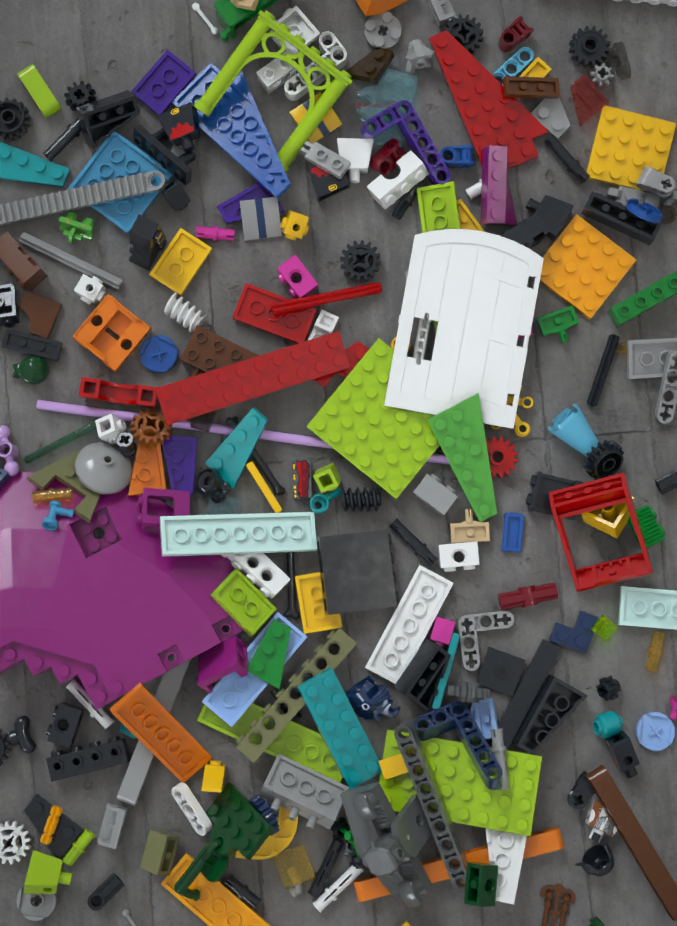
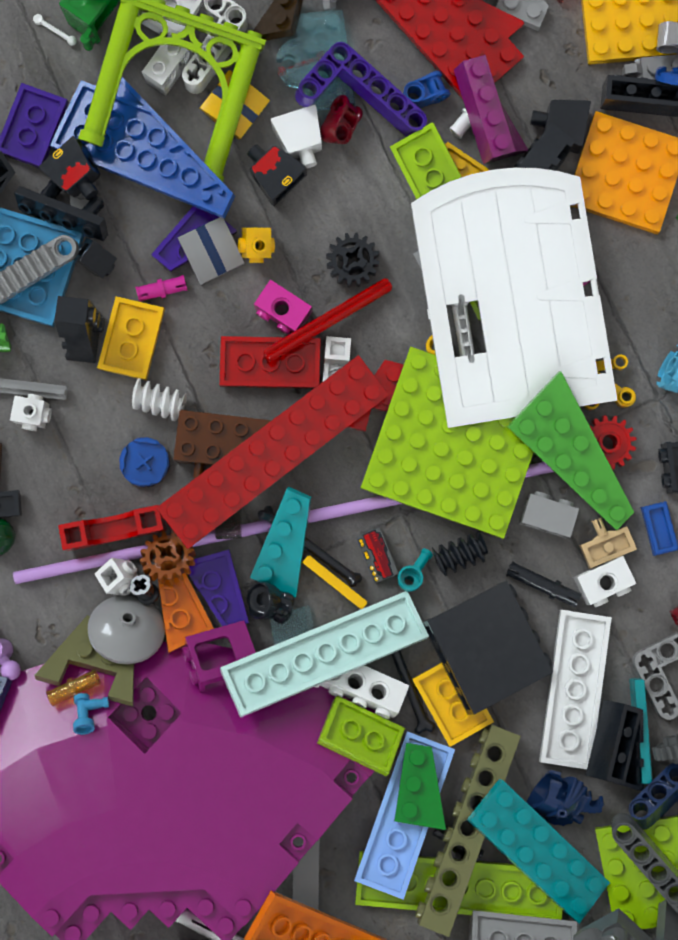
camera: 20 degrees left, 0 degrees up
clear green bar [24,417,98,463] -> none
orange piece [72,294,152,373] -> none
magenta panel [197,635,248,694] -> none
light grey hinge [300,141,351,180] -> none
lime brick [313,462,342,493] -> none
white arch [367,150,429,209] -> none
yellow tile [379,749,422,780] -> none
black axle [392,185,418,220] -> none
dark pink brick [429,617,455,647] -> none
green plate [536,305,579,344] -> none
black pin [544,134,590,184] -> none

